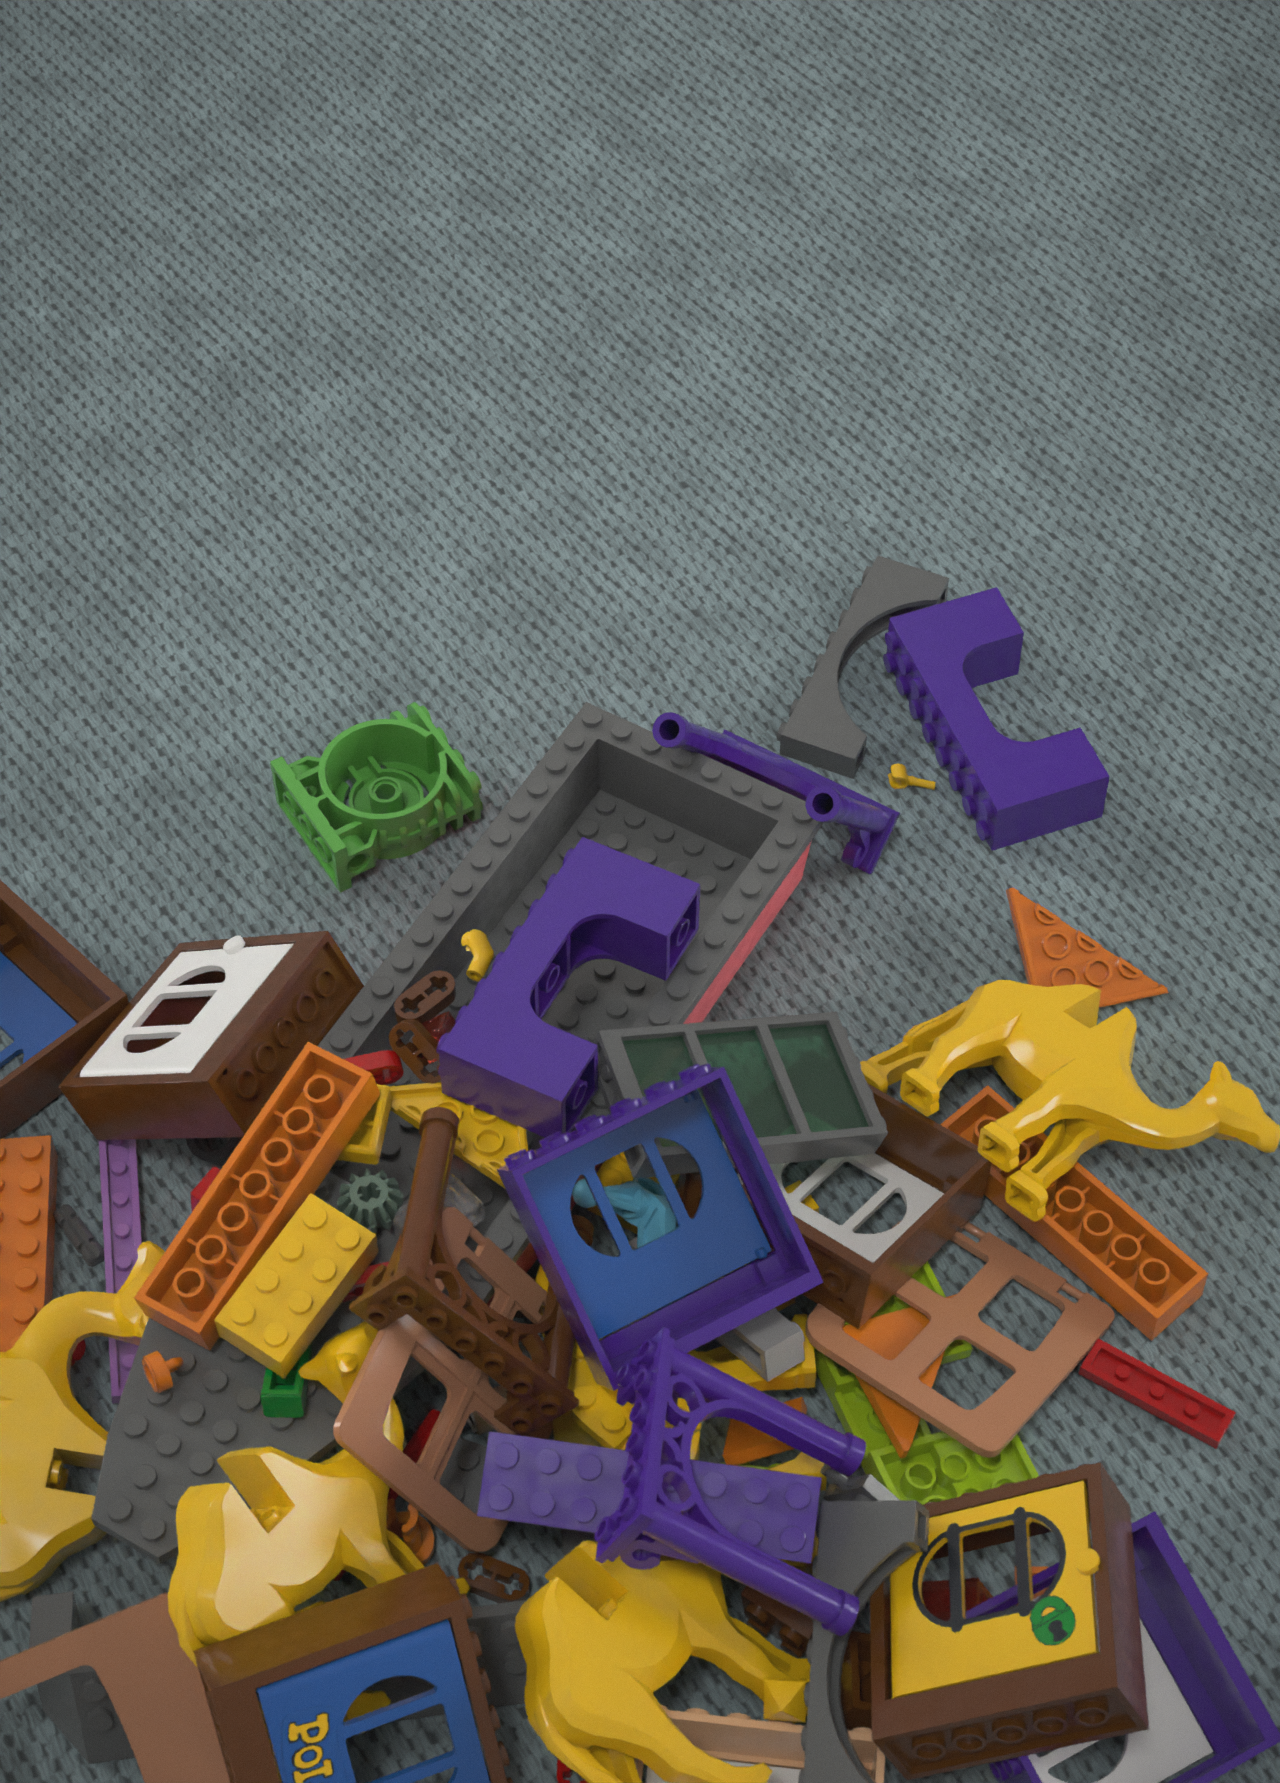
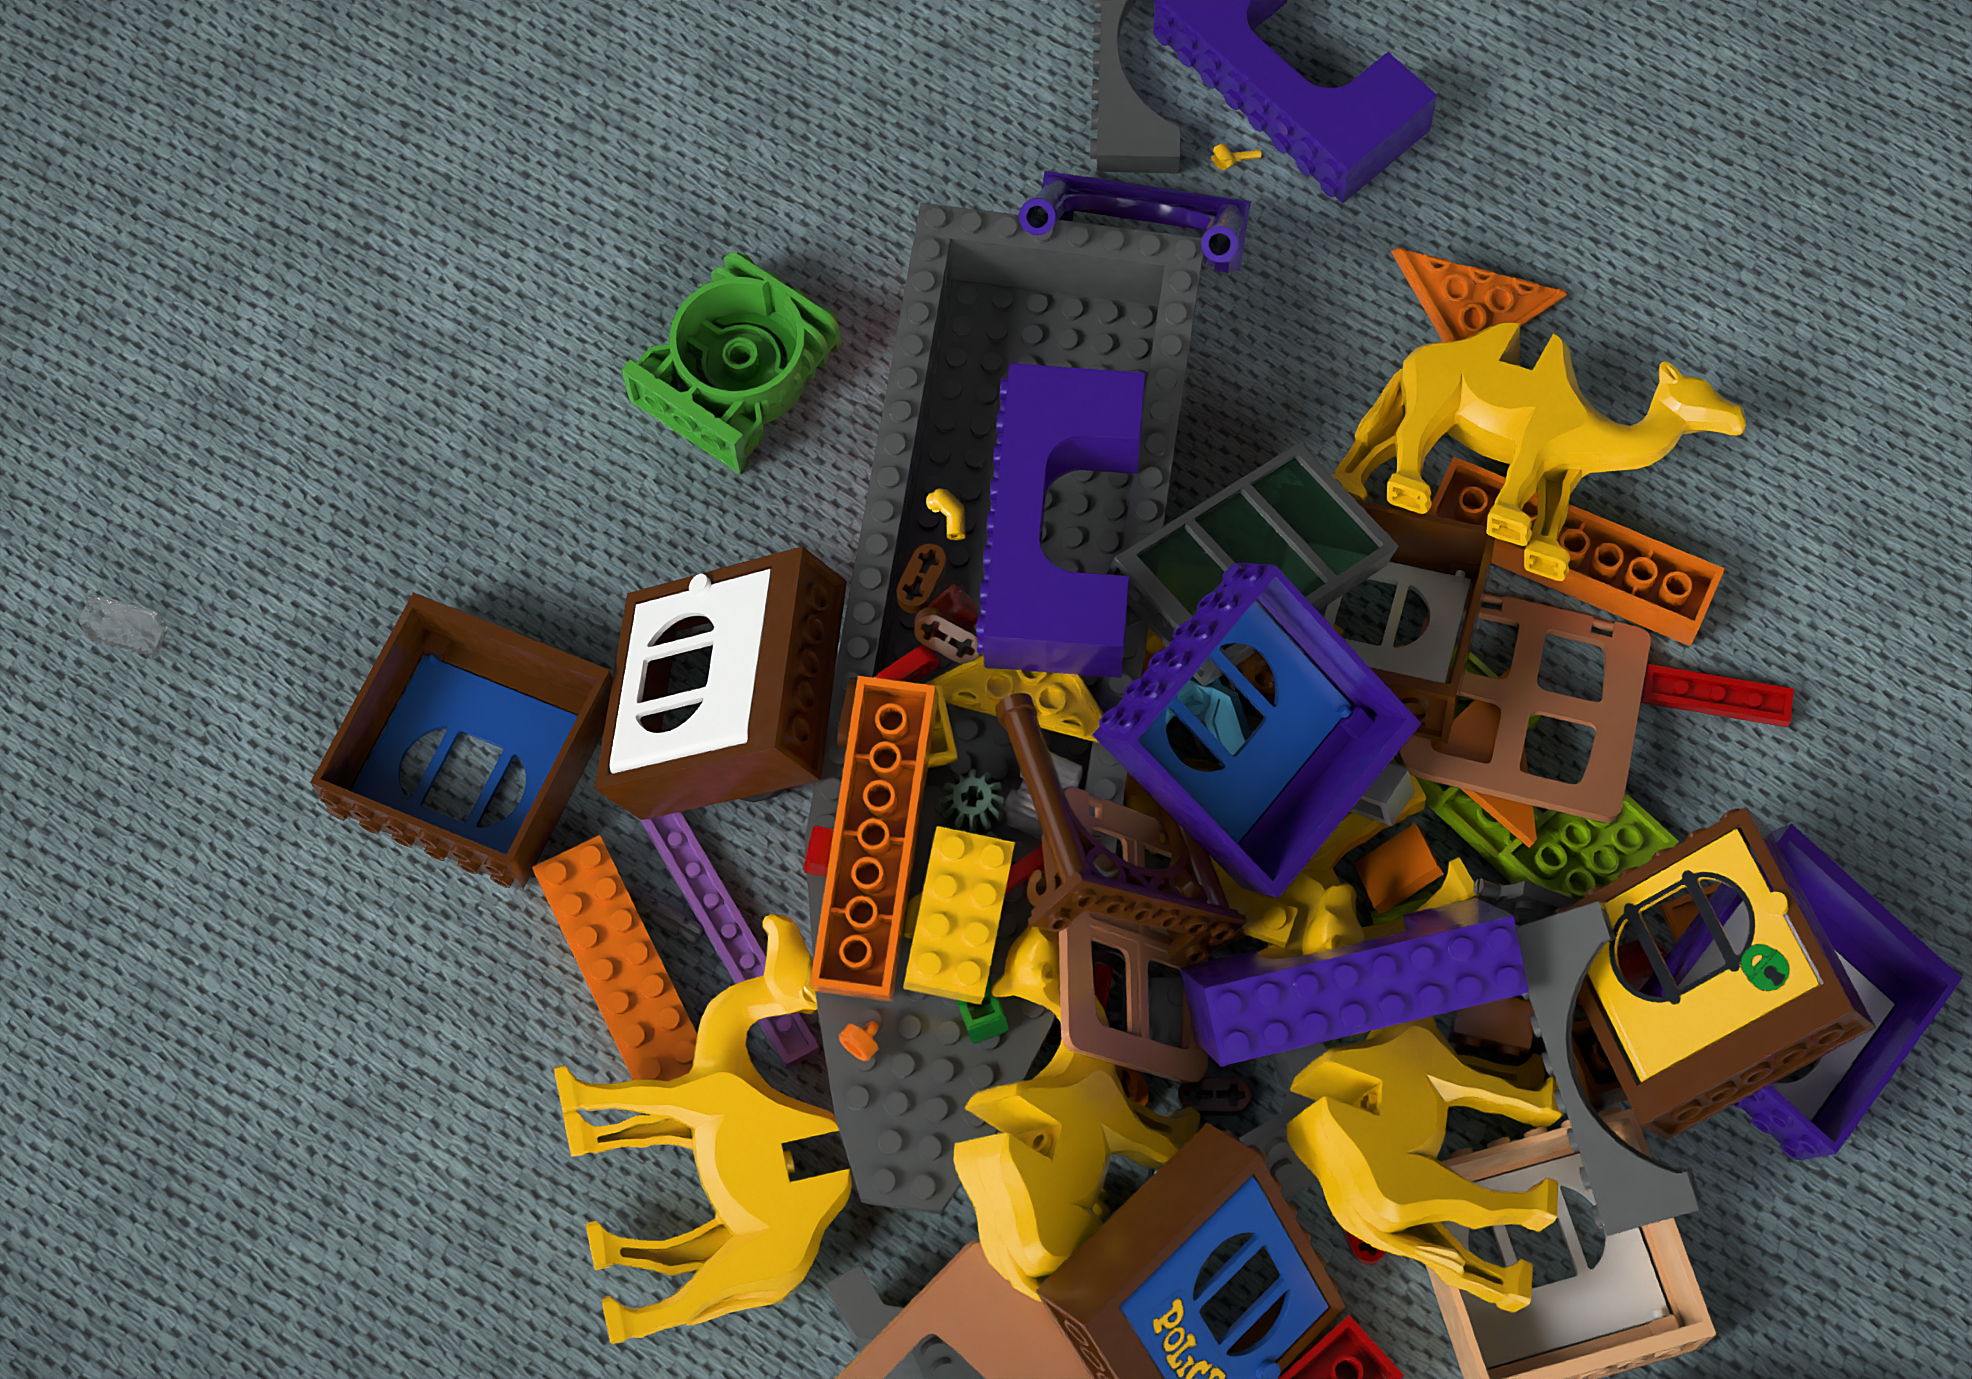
camera: 20 degrees left, 15 degrees up
dark purple arch [595,1327,866,1636] -> none
yellow slope [764,1677,807,1722] -> none

